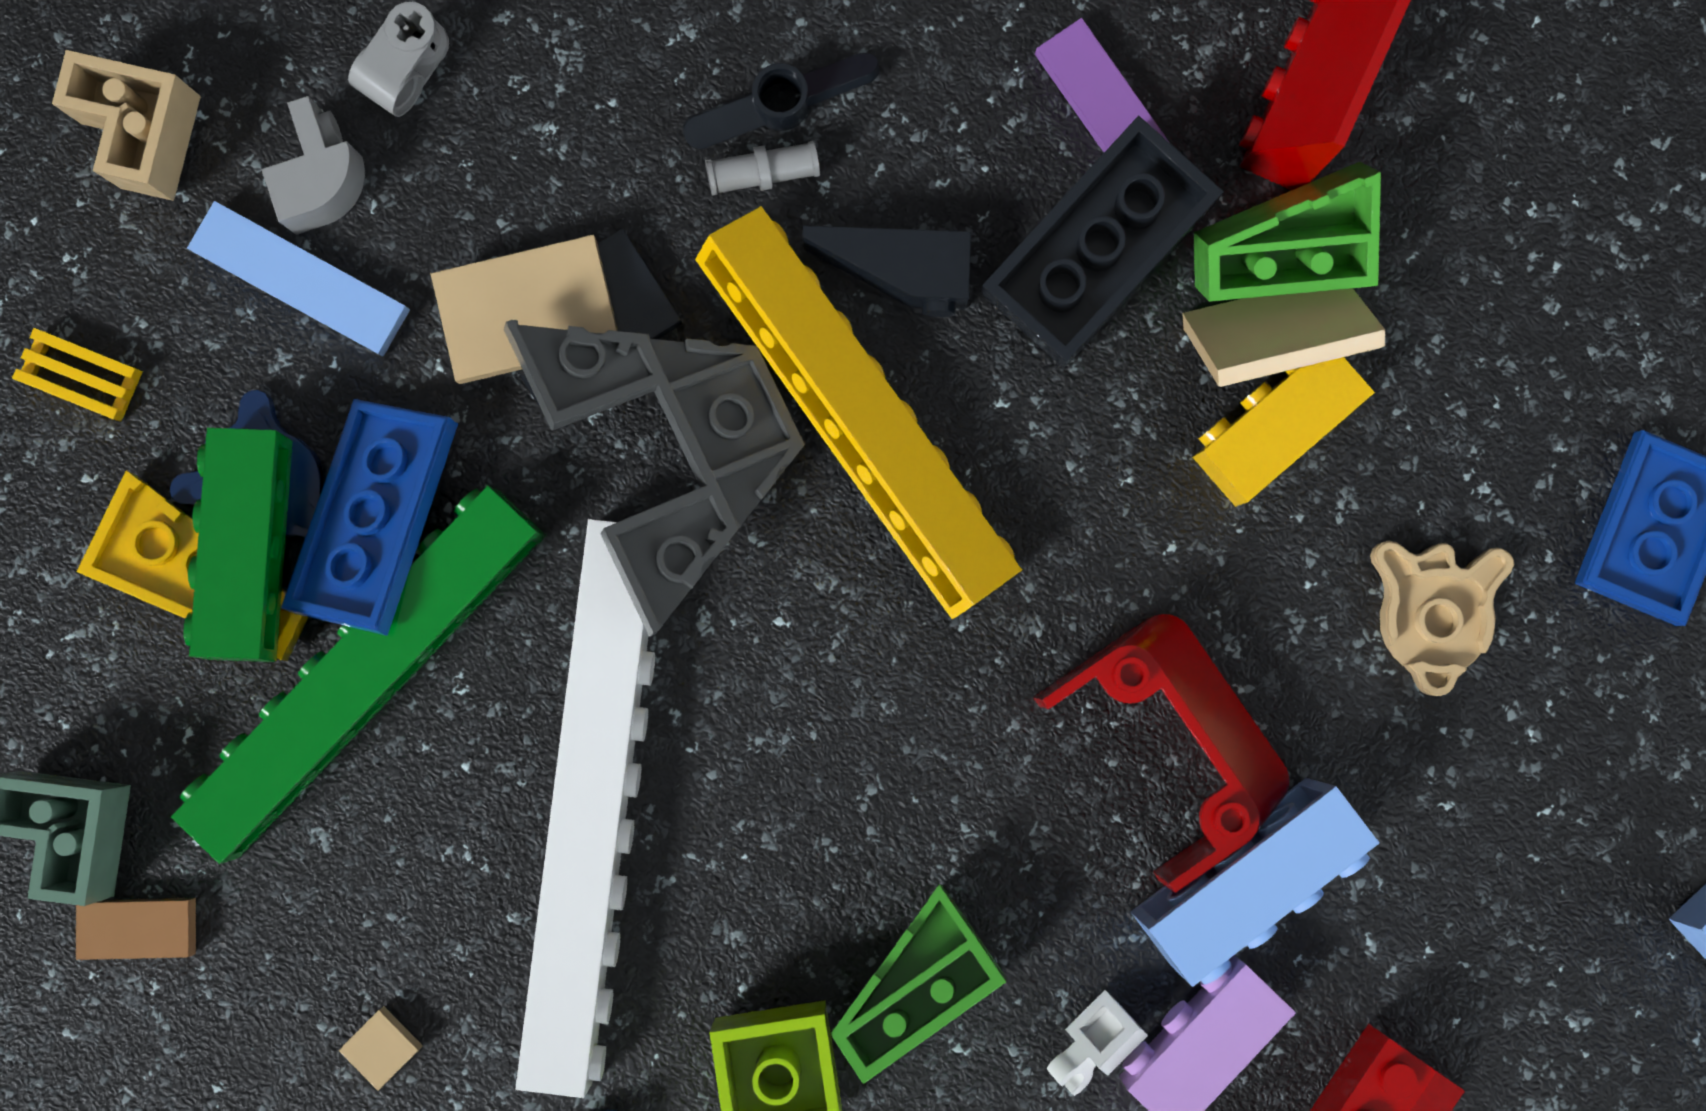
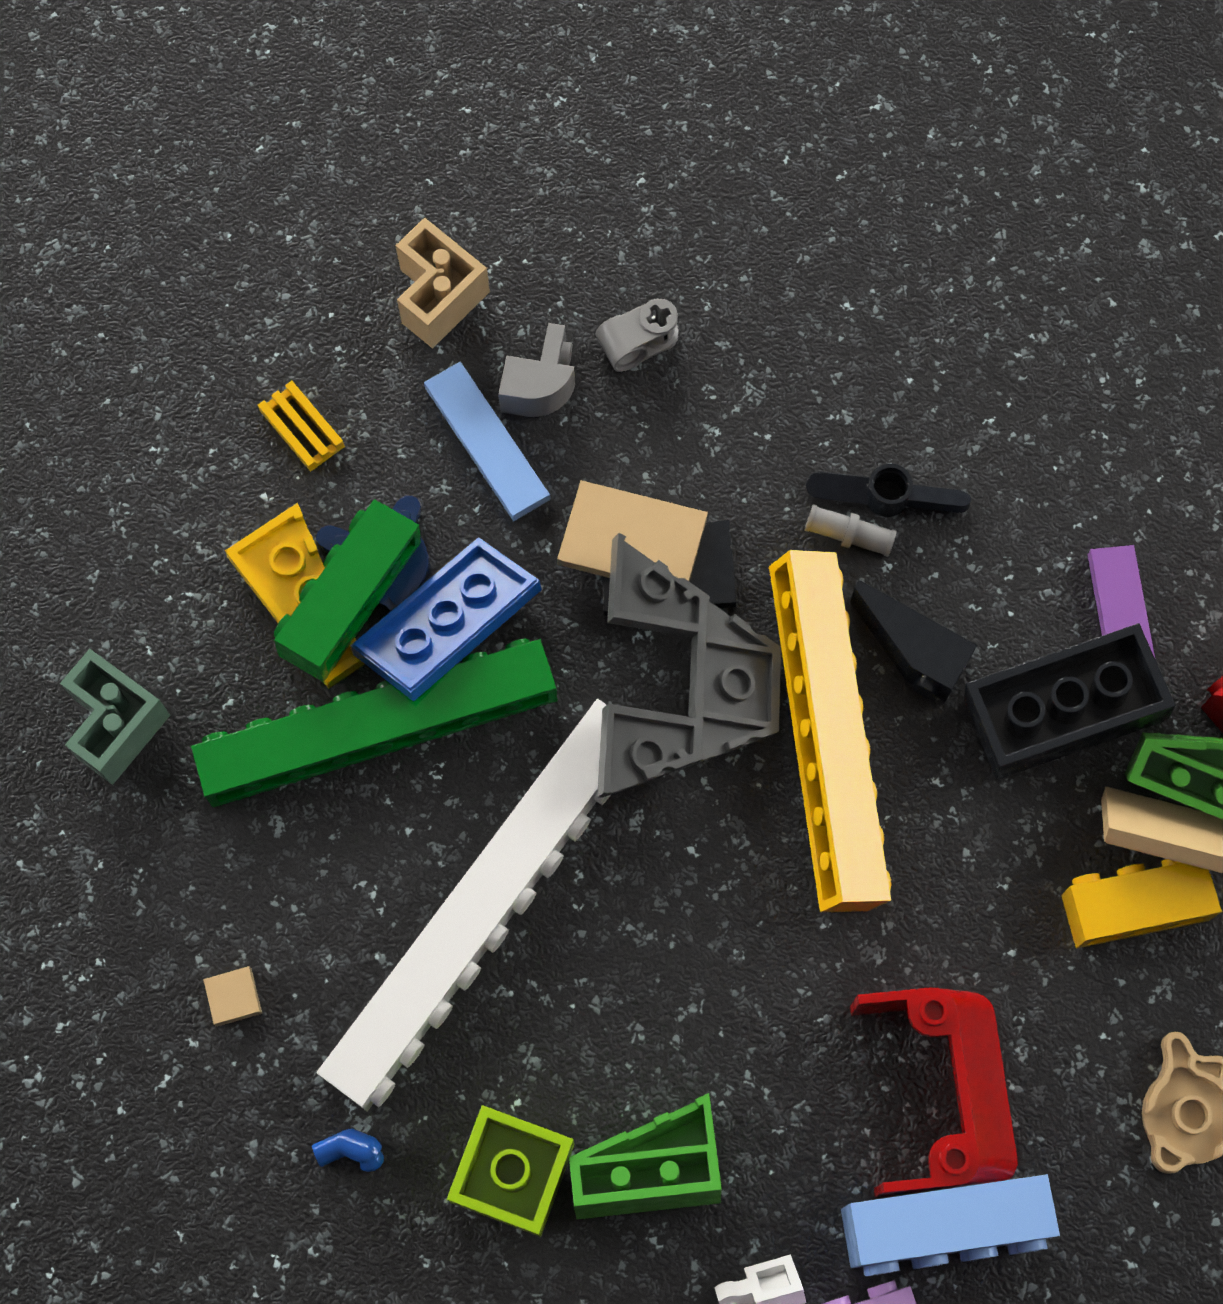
camera: 30 degrees right, 15 degrees down
medium nougat tile [76,898,196,960] -> none

